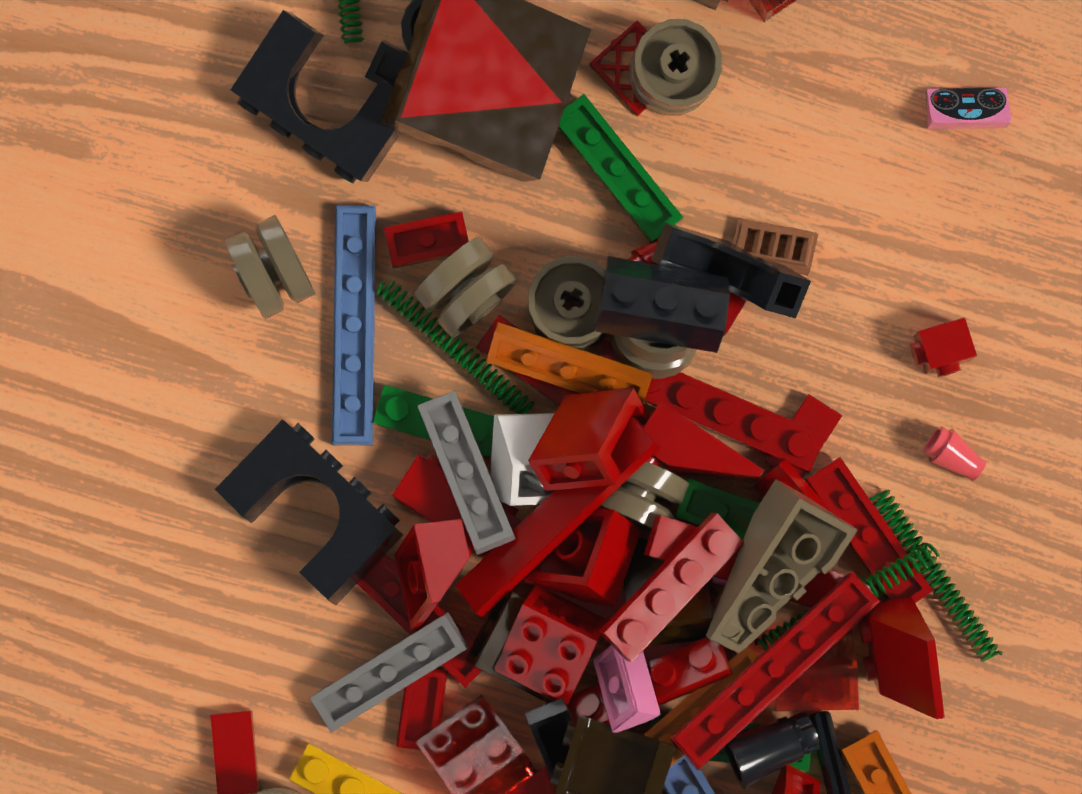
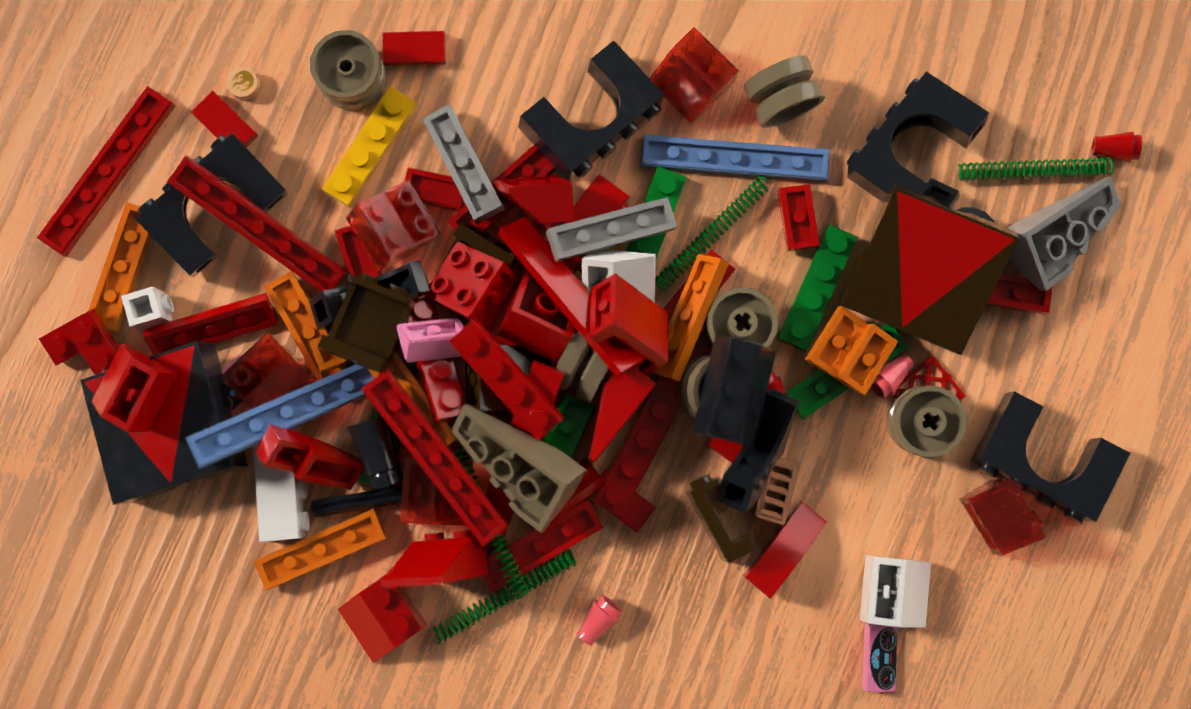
camera: 90 degrees right, 0 degrees up
dark tan wheel [414,237,517,338] -> none
red brick [910,317,977,378] -> none
none -> red slope [338,575,427,663]
none -> clear red slope [650,27,739,125]
none -> dark brown panel [686,474,757,564]
none -> red slope [743,501,827,599]
none -> green plate [777,224,858,352]
none -> orange slope [805,306,898,395]
none -> white slope [860,555,931,628]
none -> coral cone [870,353,914,399]

